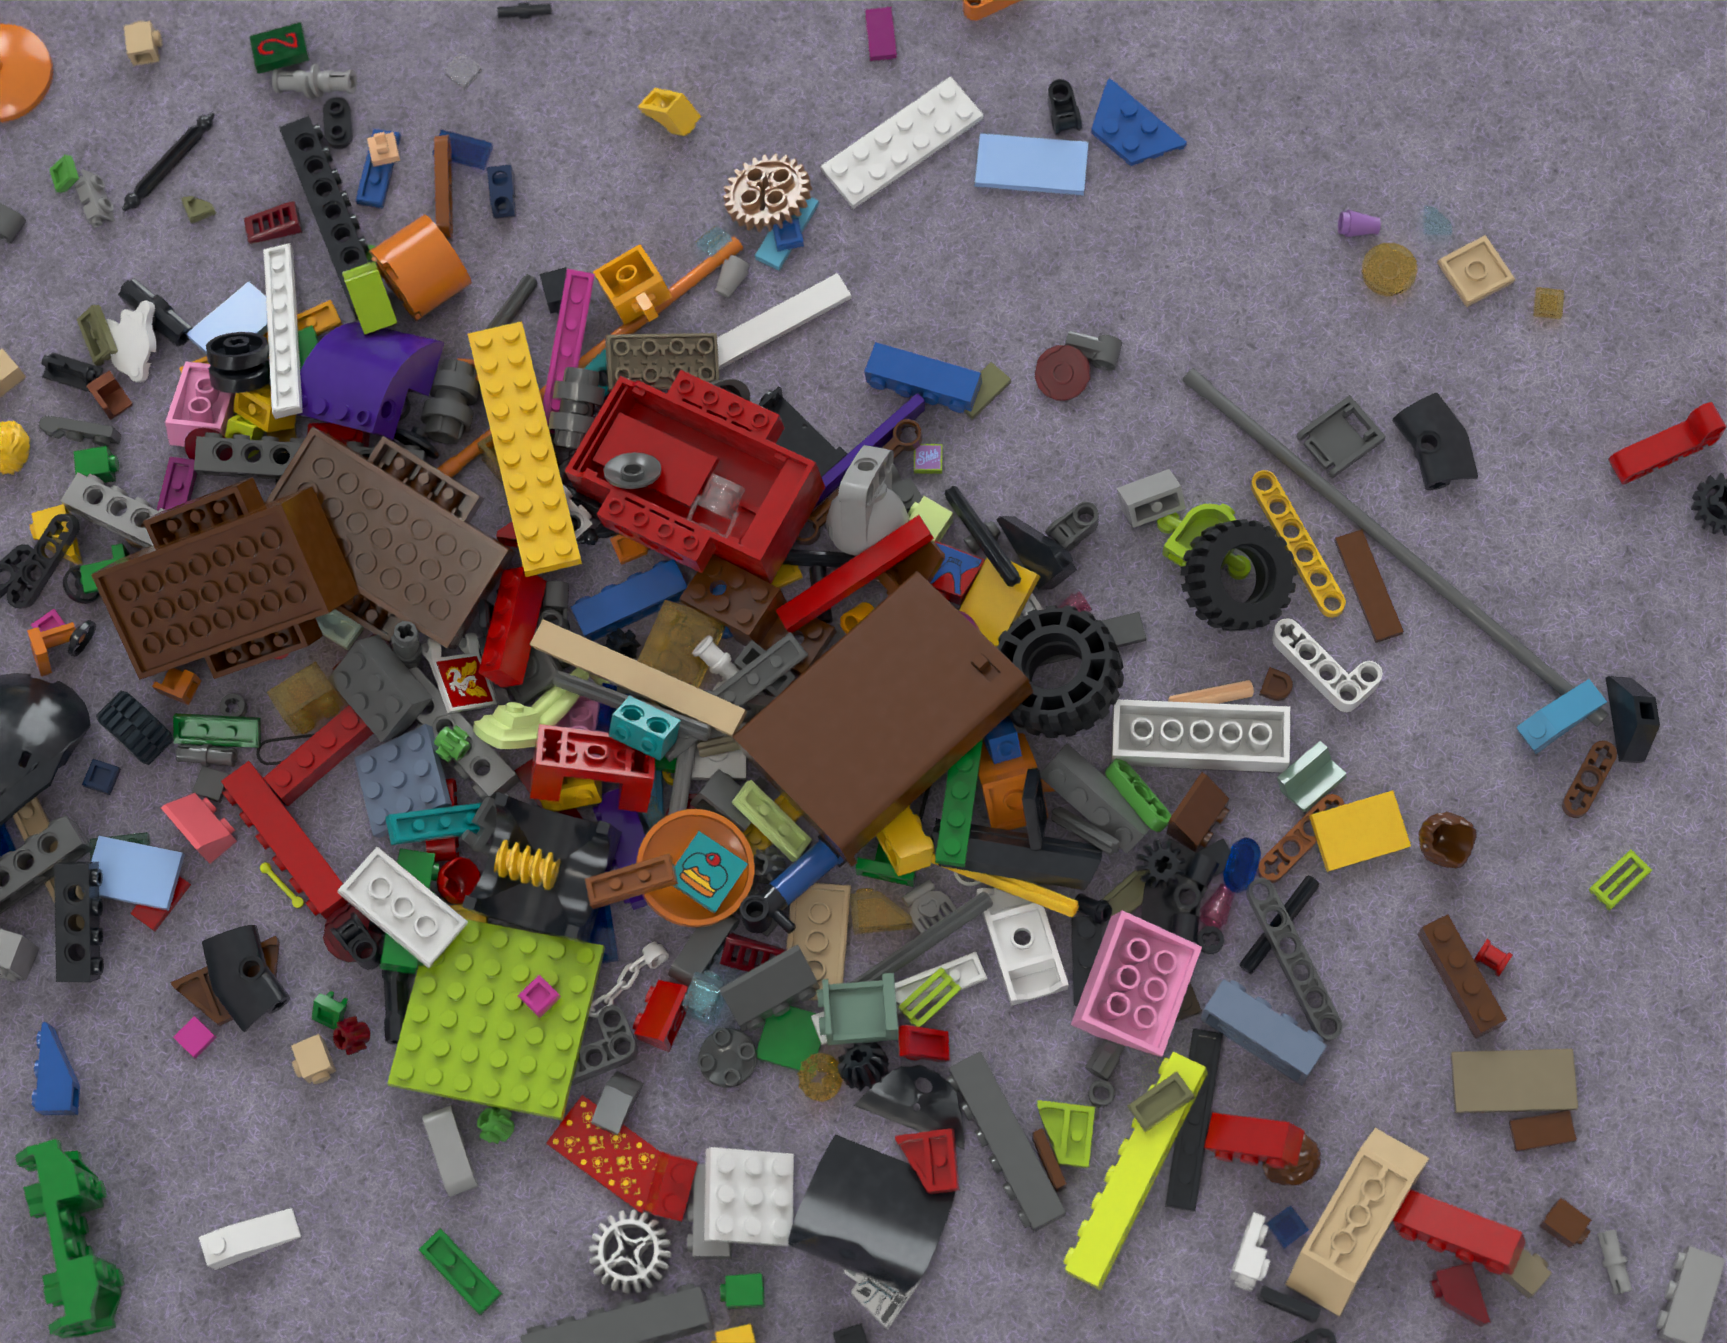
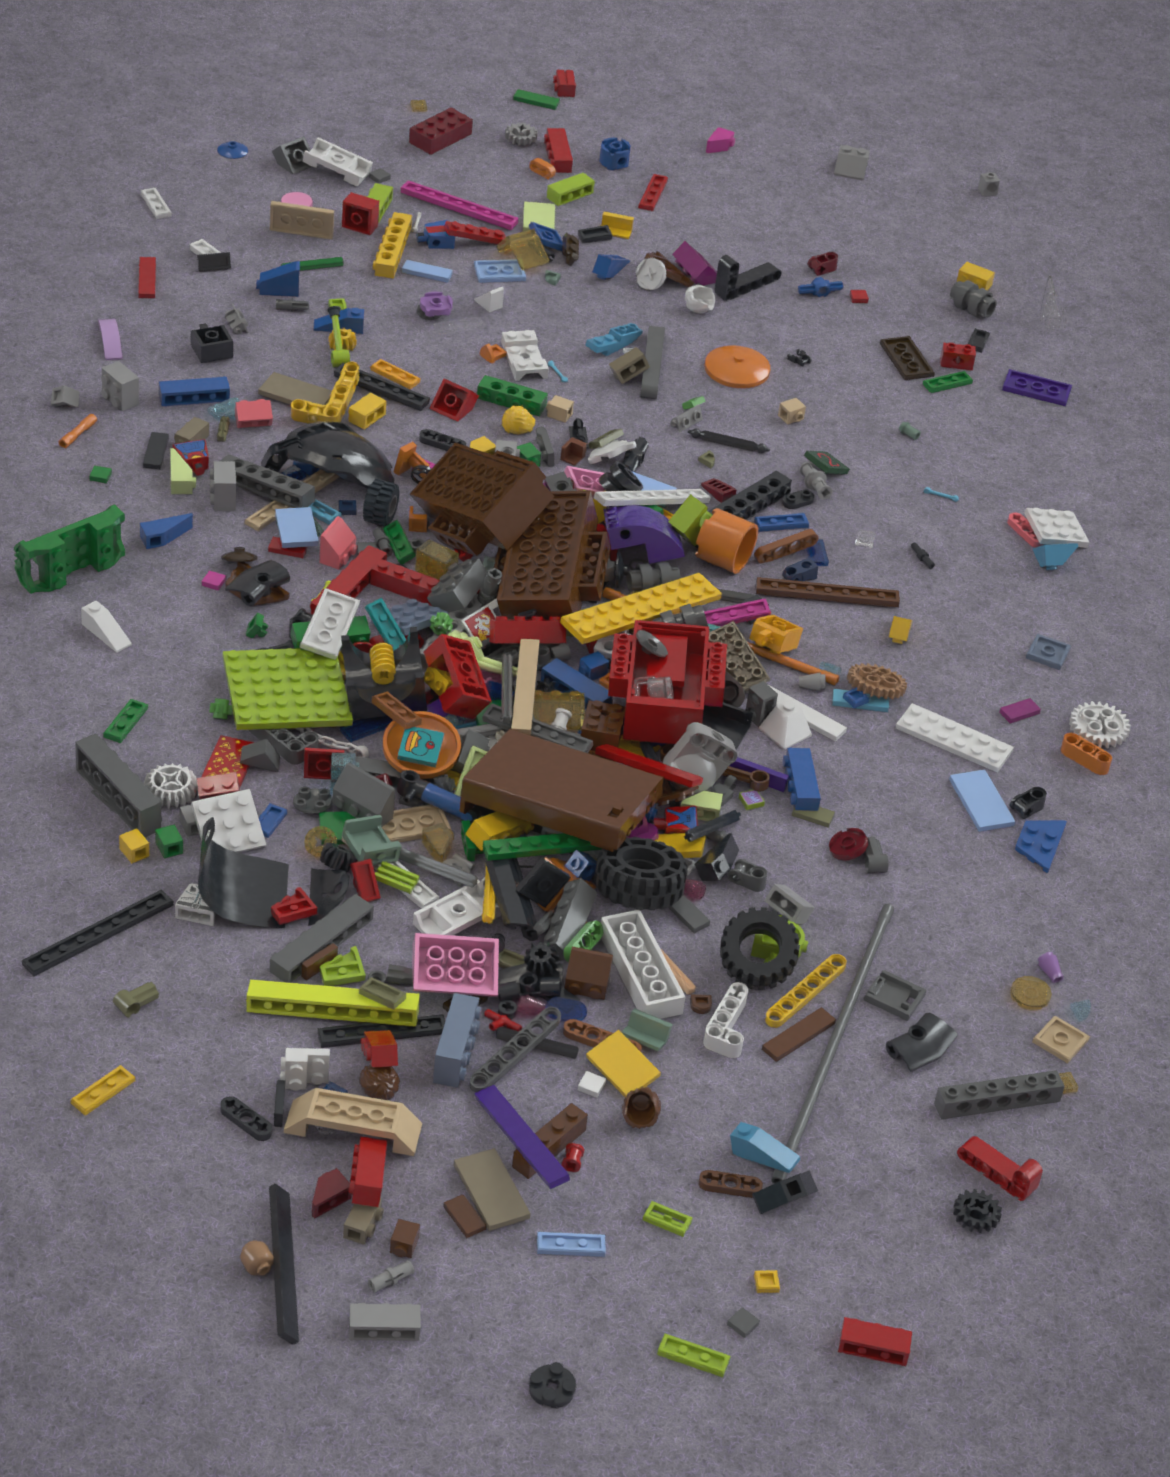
camera: 55 degrees right, 30 degrees down
black beam [7,514,80,608] -> none
black brick [54,862,104,982] -> none
tan brick [291,1034,336,1084] -> none
dark red gear [333,1016,370,1055] -> none
light nougat tile [367,132,400,167] -> none
light grey beam [422,1105,478,1197] -> none
dark pink tile [518,975,561,1018] -> none
teal brick [608,696,681,761] -> none
none -> dark brown dish [221,547,258,562]
none -> blue tile [259,803,287,838]
none -> medium azure tile [308,499,342,525]
none -> dark purple tile [475,1085,570,1189]
none -> red piece [484,1009,522,1031]
none -> light blue tile [537,1232,606,1257]
none -> blue brick [578,651,609,681]
none -> white tile [578,1071,606,1098]
none -> dark grey brick [745,681,778,727]
none -> reddish brown plate [756,577,900,607]
none -> white slope [759,699,812,750]
none -> dark grey brick [934,1070,1065,1120]

